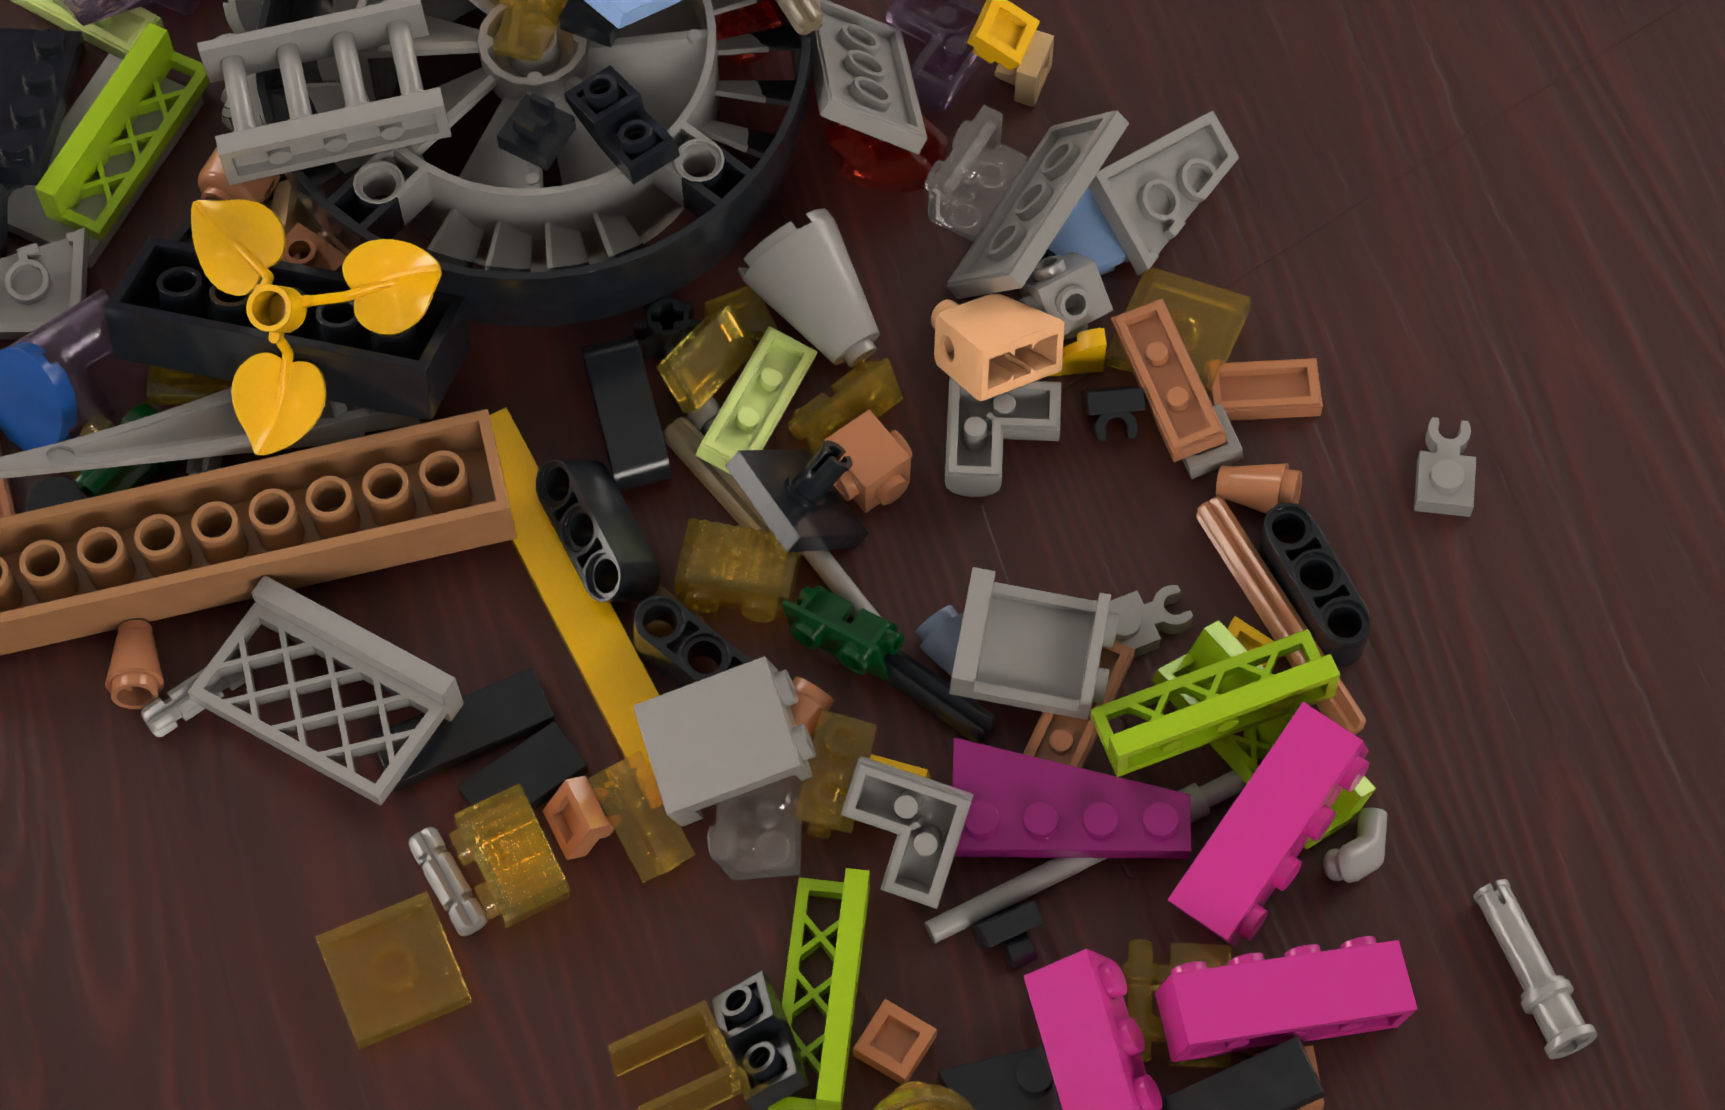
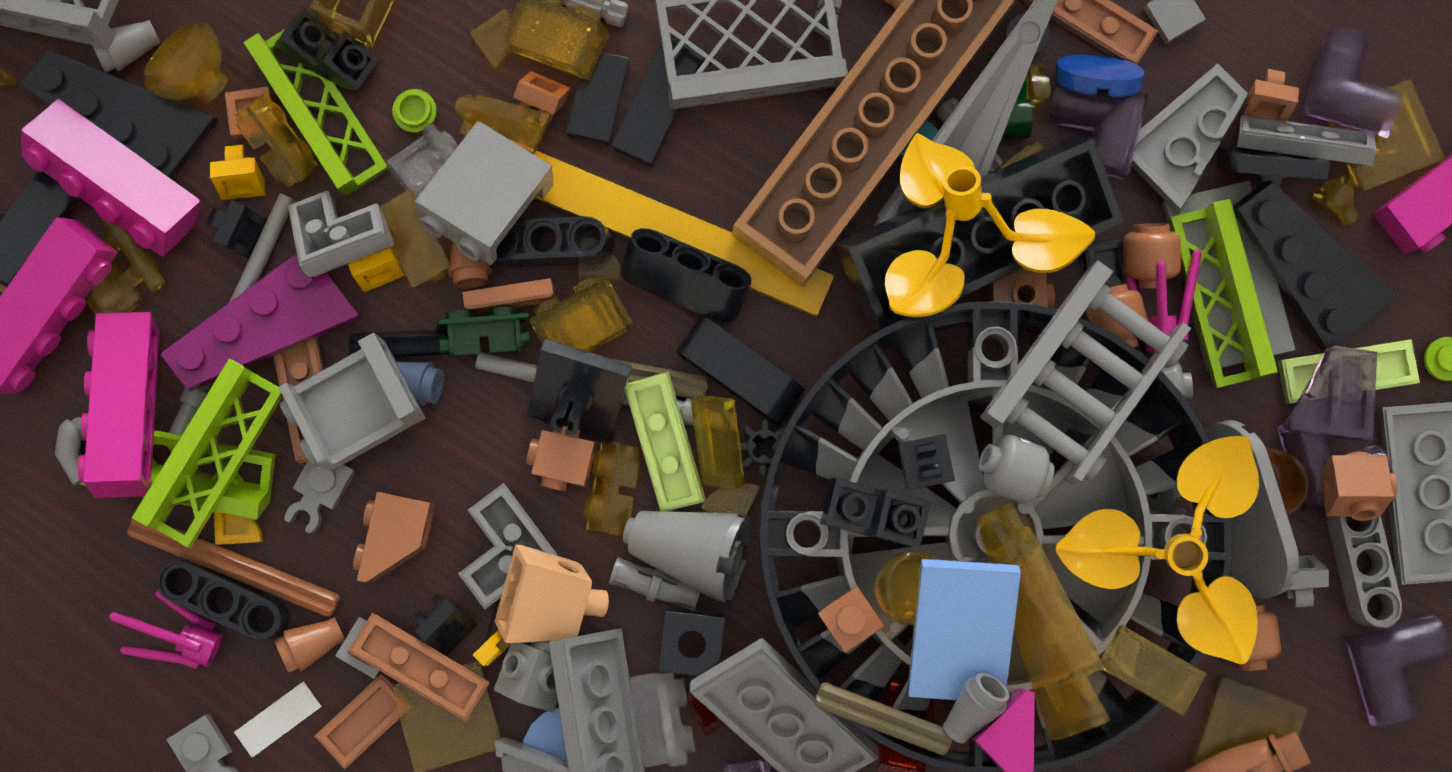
camera: 135 degrees right, 20 degrees up
none -> dark pink plant [109,590,222,670]
none -> yellow tile [210,145,265,200]
none -> clear yellow hinge [233,93,318,188]
none -> white sticker [234,681,322,758]
none -> nougat slope [353,492,436,582]
none -> lime plate [392,89,437,133]
none -> nougat tile [462,278,557,315]
none -> clear yellow tile [469,9,514,72]
none -> light grey pin [609,557,700,612]
none -> black piece [659,609,726,676]
none -> nougat plate [817,586,884,653]
none -> clear yellow hair [874,552,932,626]
none -> light grey head [979,434,1054,504]
none -> nougat head [1123,223,1181,288]
none -> dark pink plant [1125,250,1201,352]

